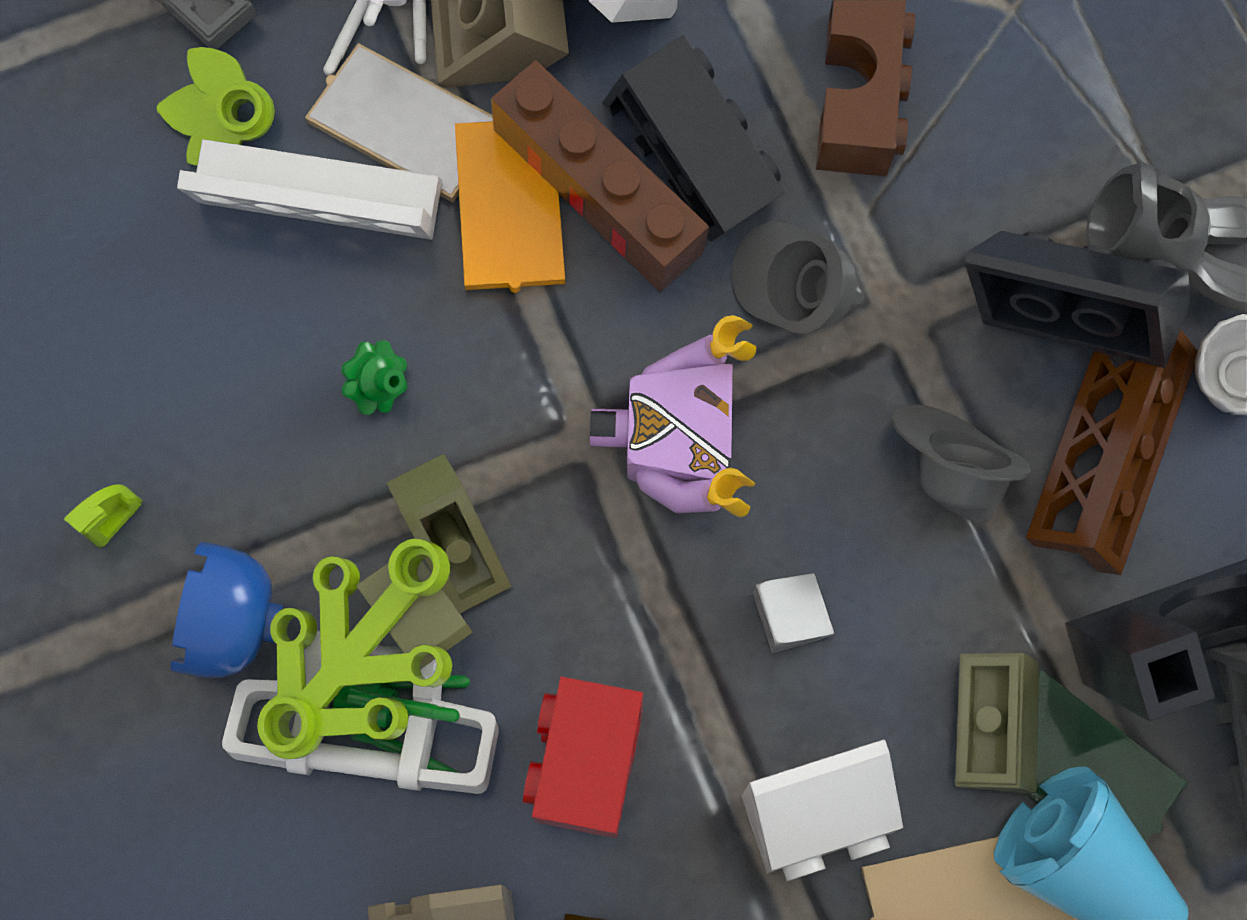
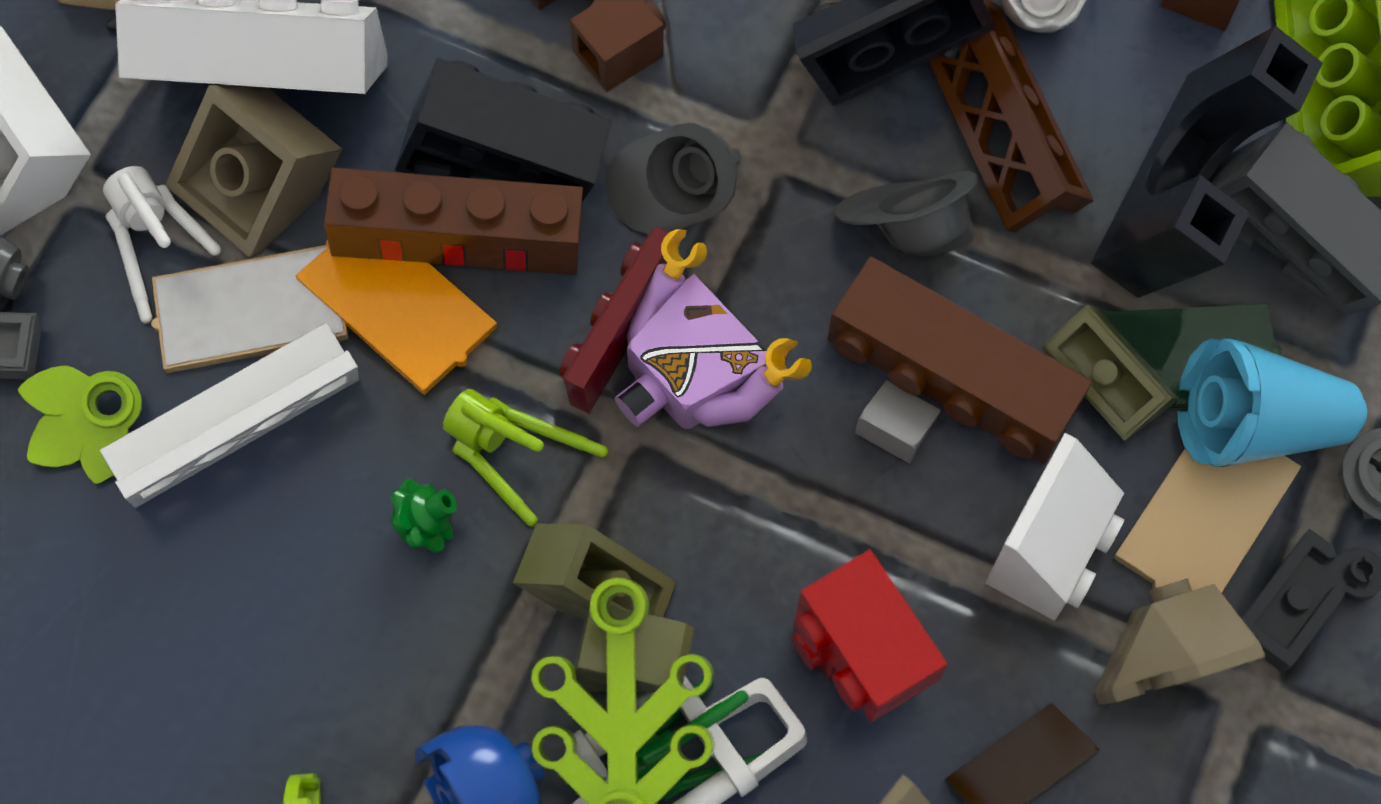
camera: 45 degrees left, 5 degrees down
none -> lime plant [443,389,609,527]
none -> dark red tile [559,226,669,414]
none -> reddish brown brick [827,256,1093,464]

